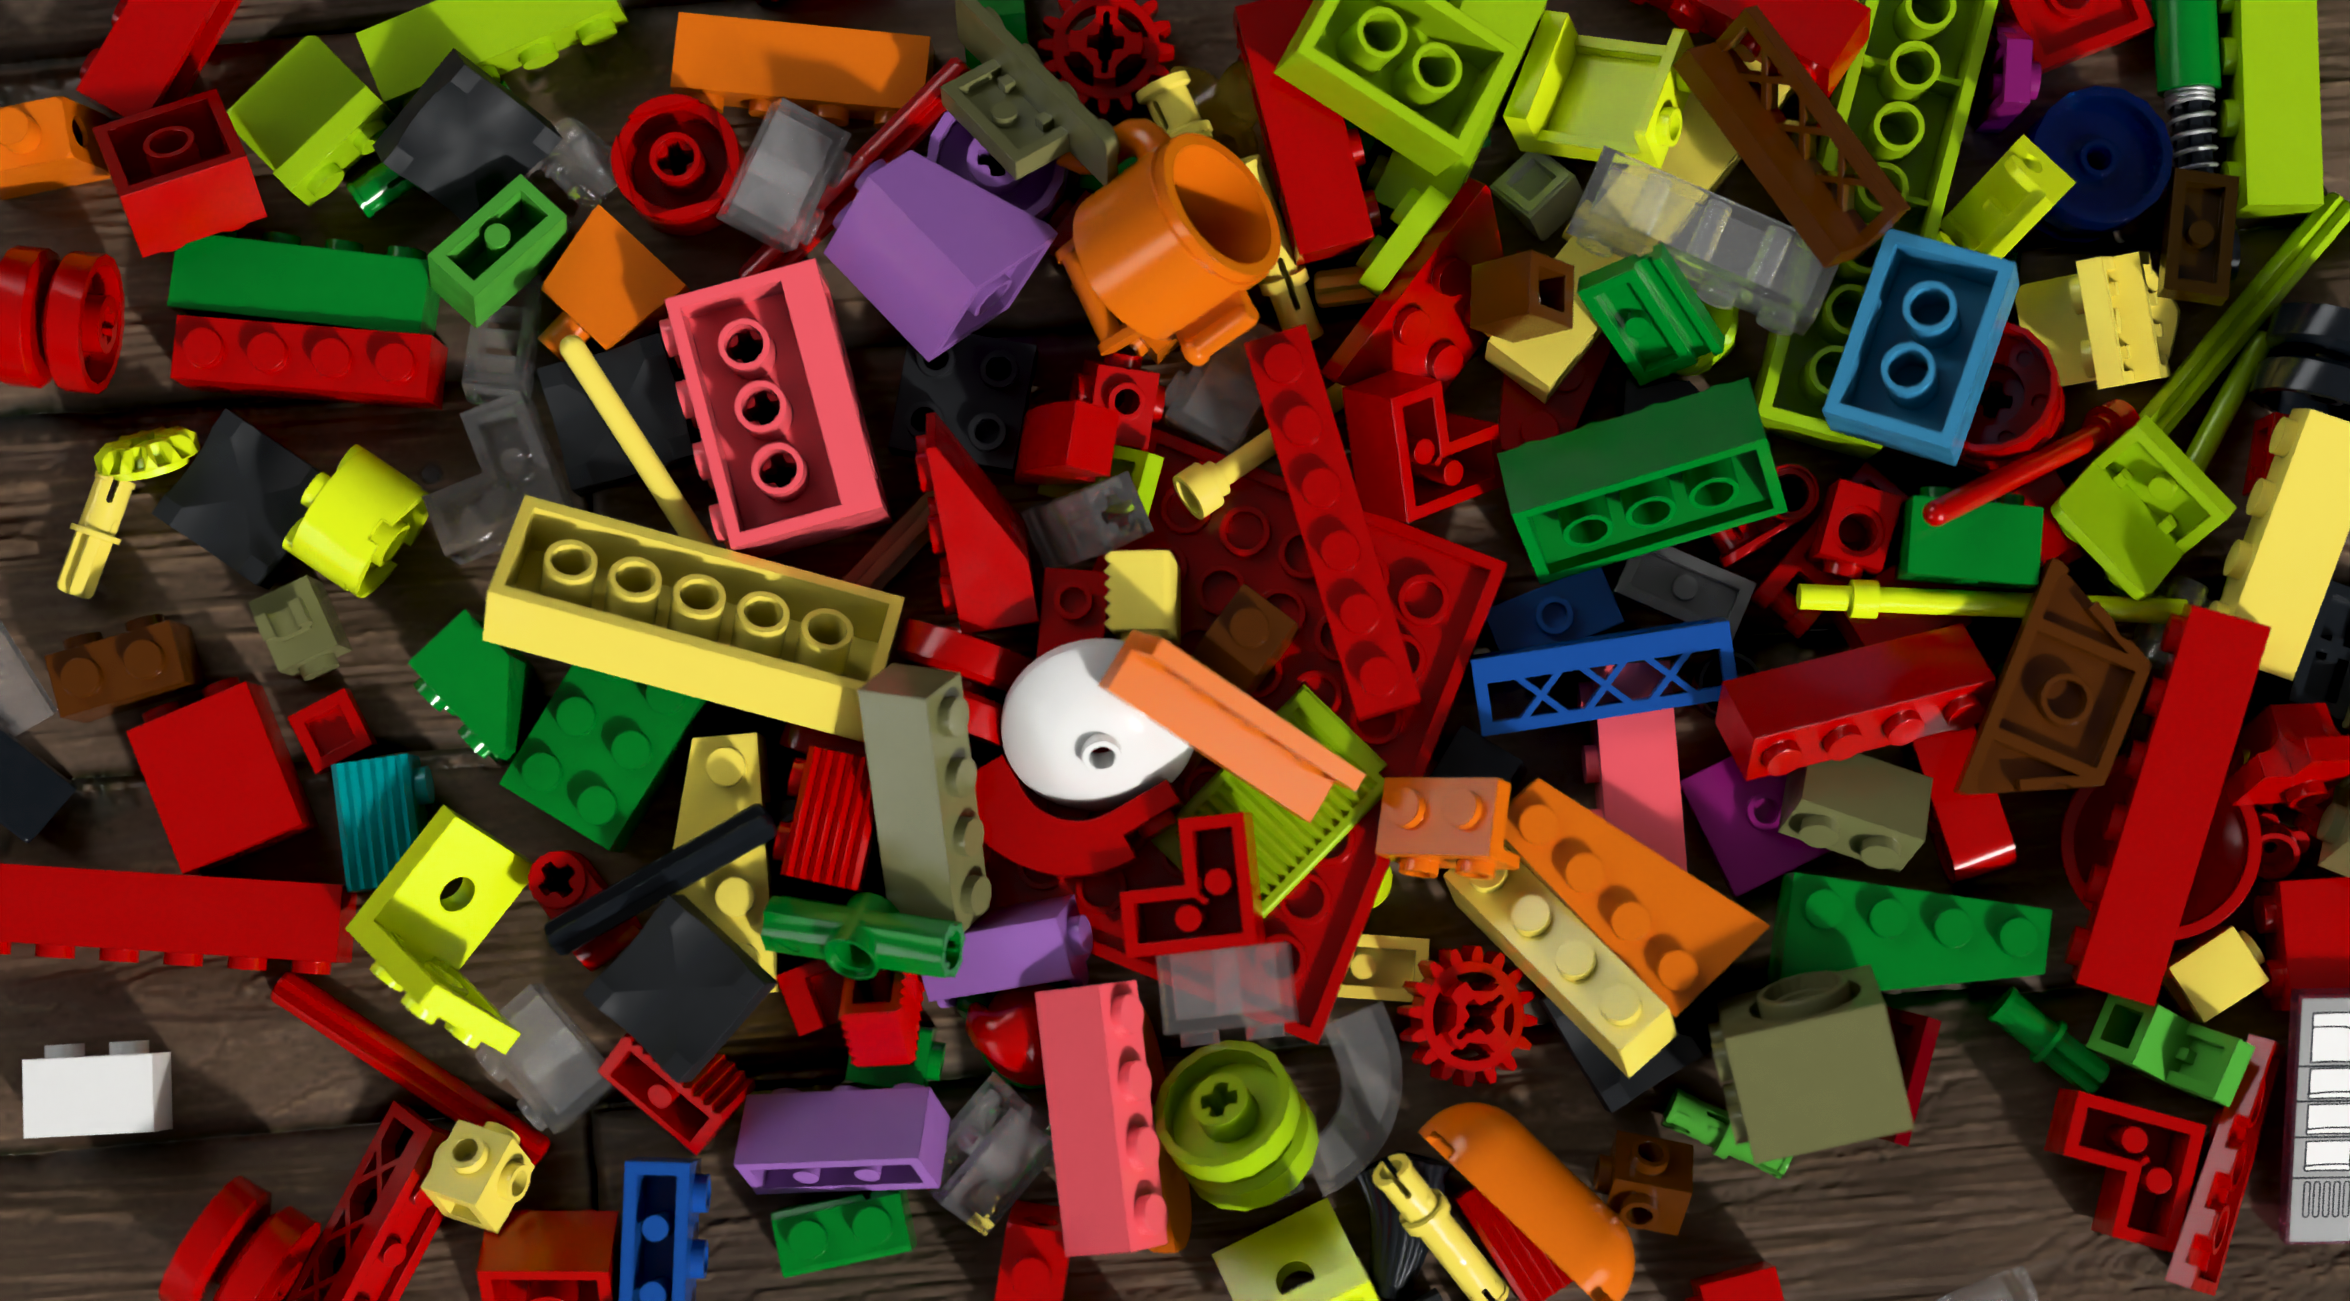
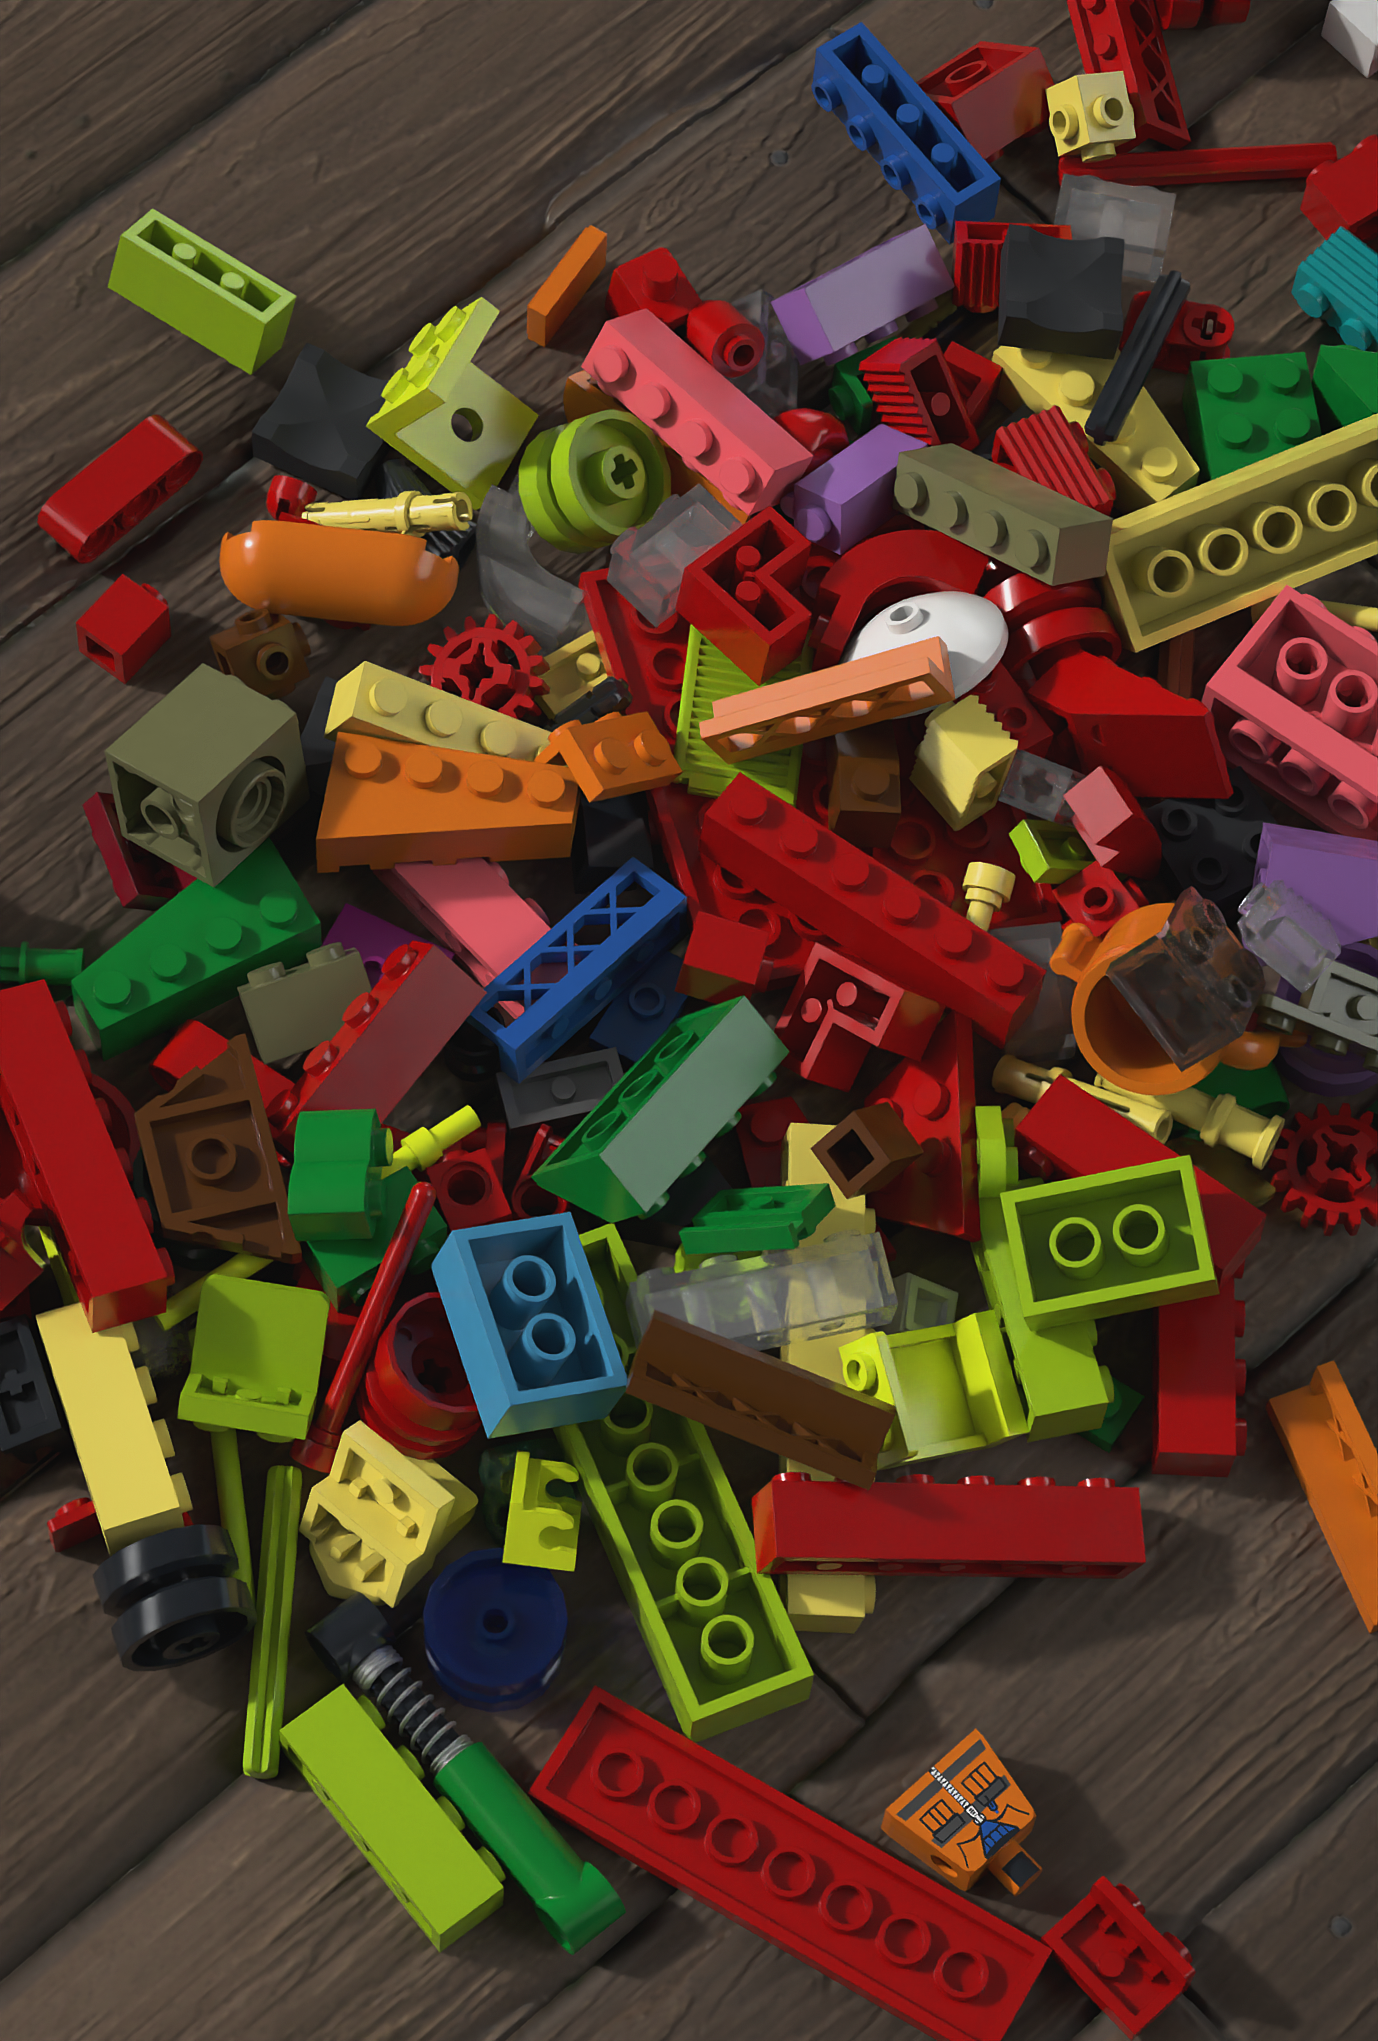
camera: 135 degrees right, 20 degrees down
neon yellow bracket [345,804,533,1054] -> none
green piece [761,892,966,980] -> none
green brick [771,1189,917,1278] -> none
magenta wing [1975,13,2041,134] -> none
dark brown plate [2157,168,2239,306] -> none
none -> green brick [288,1108,393,1241]
none -> black axle [539,676,633,732]
none -> red brick [675,911,775,1004]
none -> red brick [686,300,765,378]
none -> clear smoke bracket [1105,886,1266,1072]
none -> clear brick [1237,880,1341,994]

